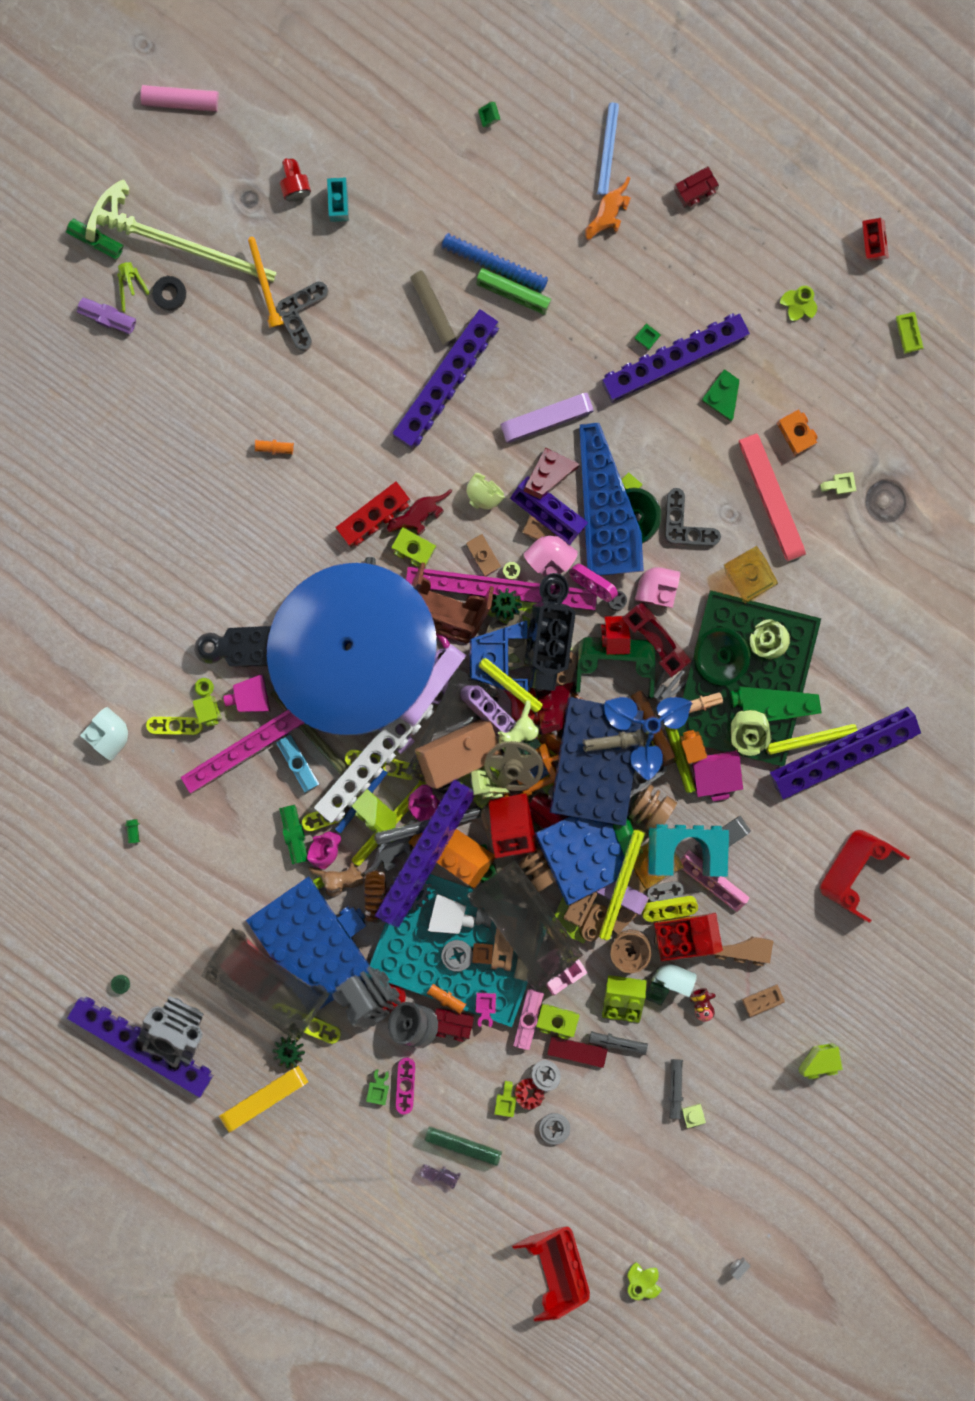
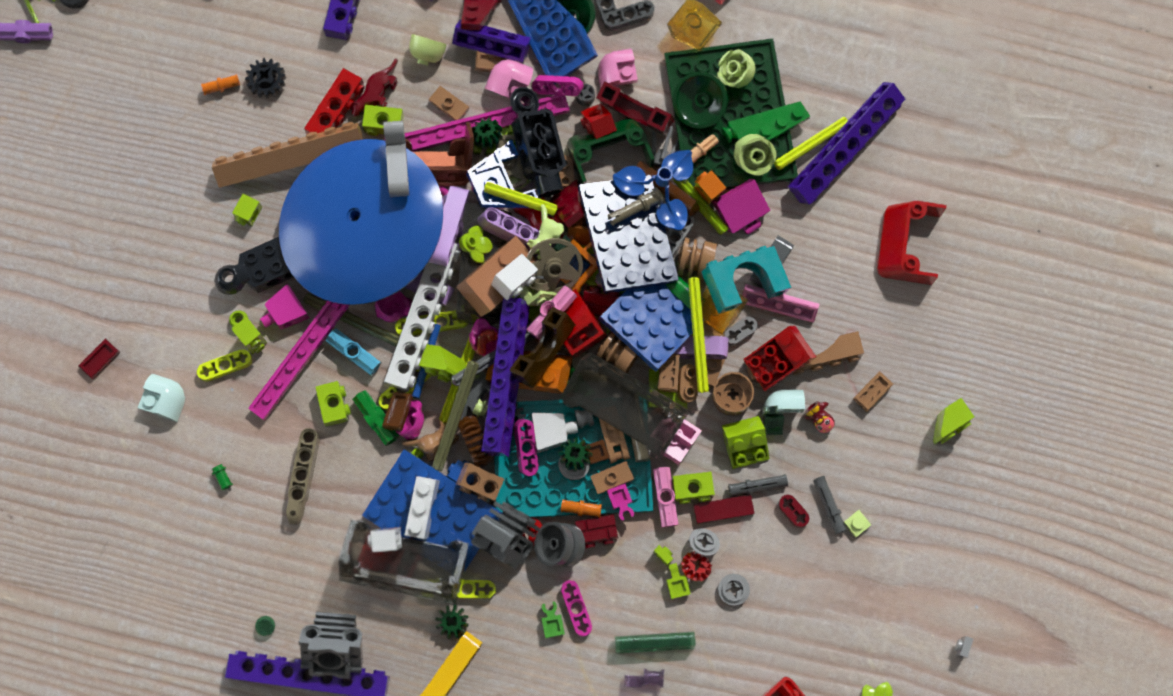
camera: 25 degrees left, 10 degrees down
yellowish green bush [503,562,520,580] -> none
neon yellow beam [642,896,698,922] -> none
none -> dark red tile [78,338,120,380]
none -> medium nougat brick [212,122,364,188]
none -> lime brick [232,194,263,226]
none -> black gear [245,58,287,99]
none -> dark tan piece [286,428,320,525]
none -> lime brick [315,381,351,427]
none -> white brick [368,527,402,552]
none -> dark pink hair [374,291,412,323]
none -> reddish brown tile [382,392,413,431]
none -> light grey beam [383,121,409,197]
none -> white arch [405,476,440,539]
none -> olive axle [432,361,479,471]
none -> medium nougat brick [456,463,504,502]
none -> lime plate [459,226,493,263]
none -> yellowish green plate [472,399,488,418]
none -> clear red arm [476,329,498,354]
none -> white brick [491,254,538,301]
none -> dark brown arch [509,307,576,388]
none -> dark pink beam [514,419,538,476]
none -> bright pink piece [526,286,577,340]
none -> dark tan plate [530,279,550,294]
none -> dark green gear [559,437,592,471]
none -> medium nougat plate [590,461,634,495]
none -> lime plate [653,545,673,566]
none -> dark red beam [778,494,810,528]

